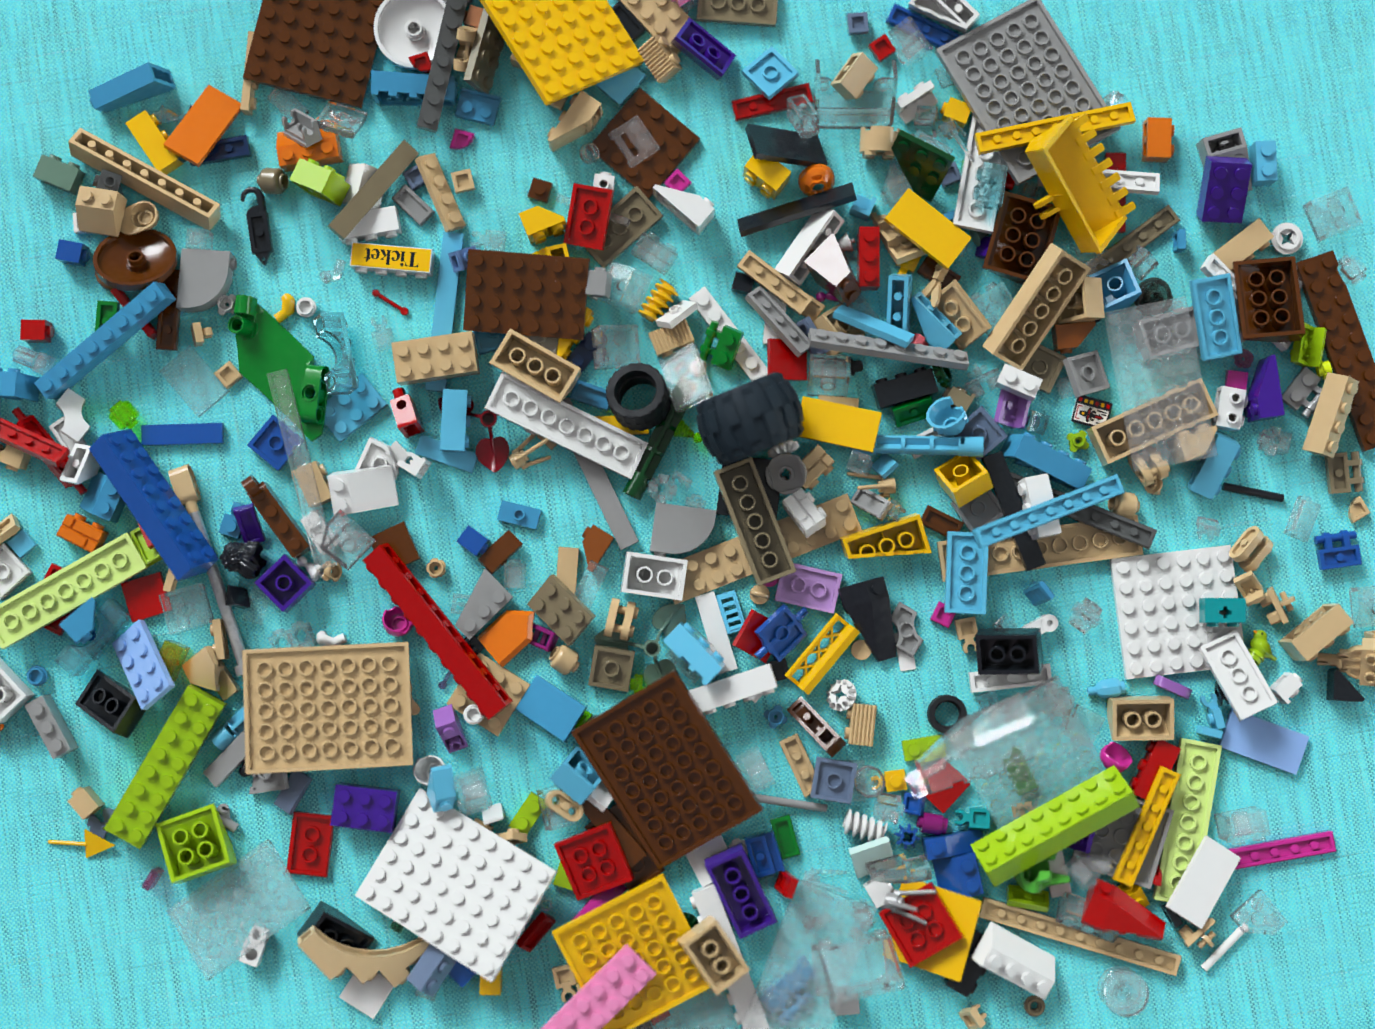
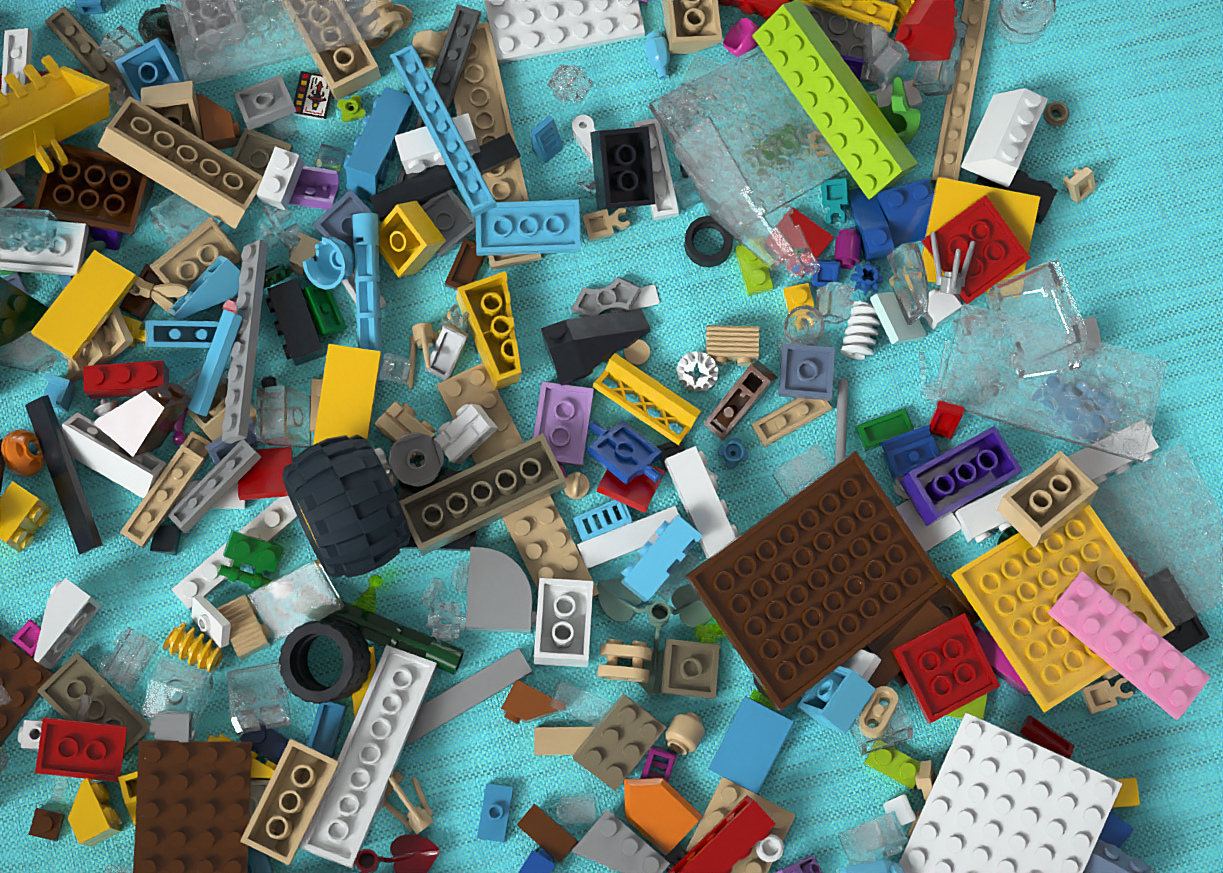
camera: 95 degrees left, 10 degrees down
medium azure tile [871,454,899,479] -> none
dark pink tile [930,601,956,628] -> none
lime plate [1007,884,1049,913] -> none

